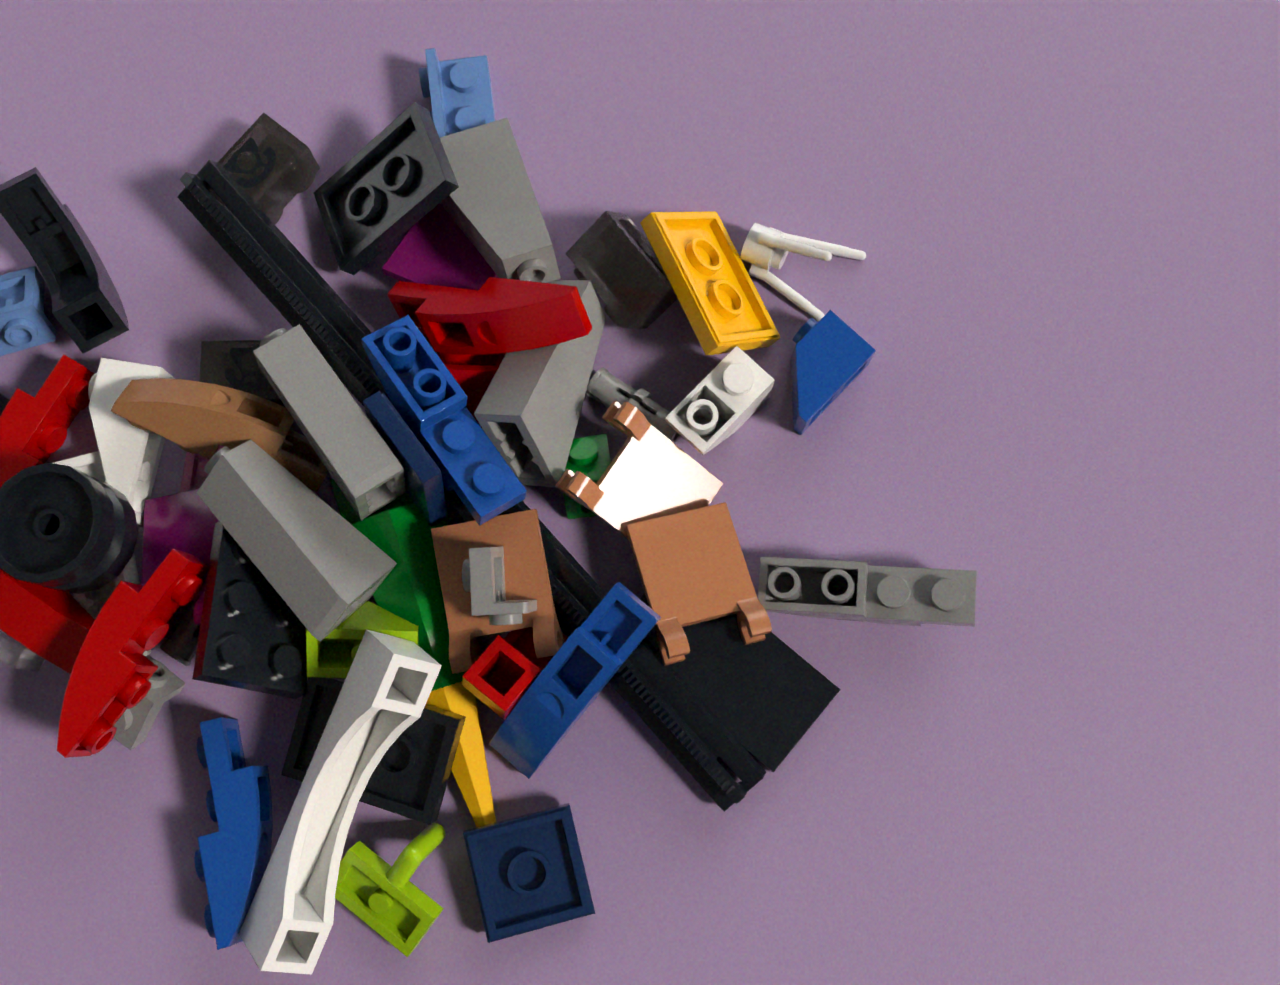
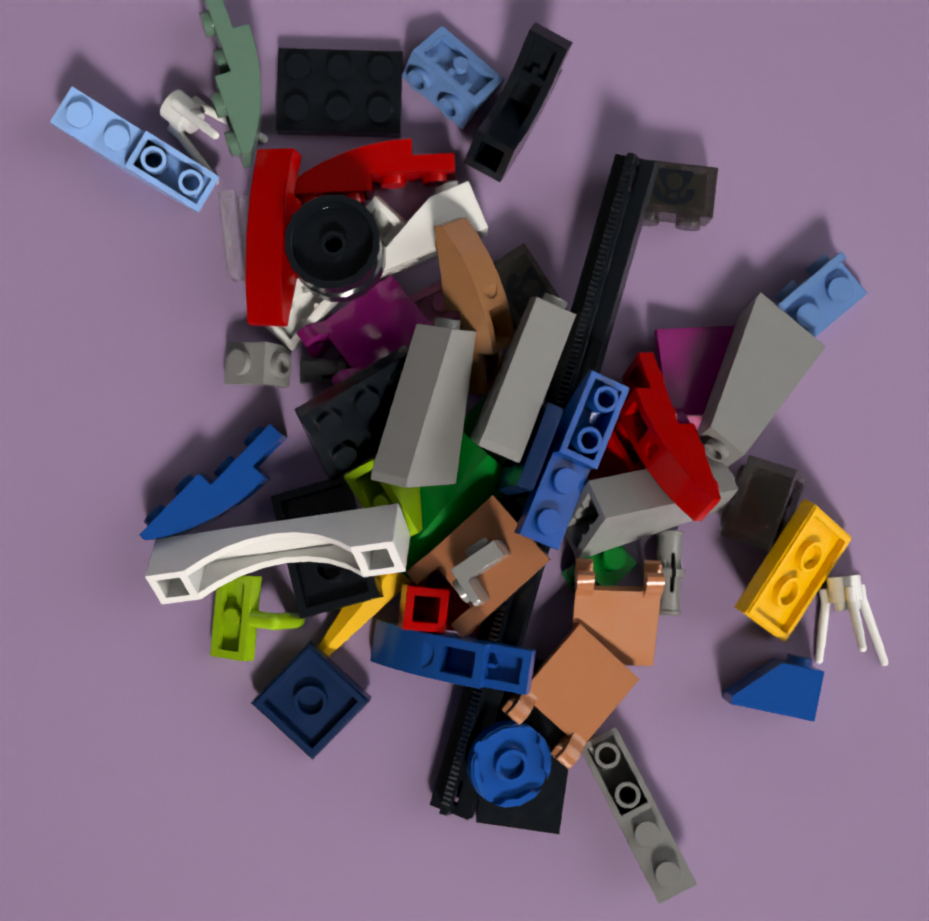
camera: 55 degrees right, 10 degrees up
red slope [57,548,209,758] -> none
black plate [313,102,459,275] -> none
white slope [665,346,775,455] -> none
none -> blue tile [467,720,551,808]

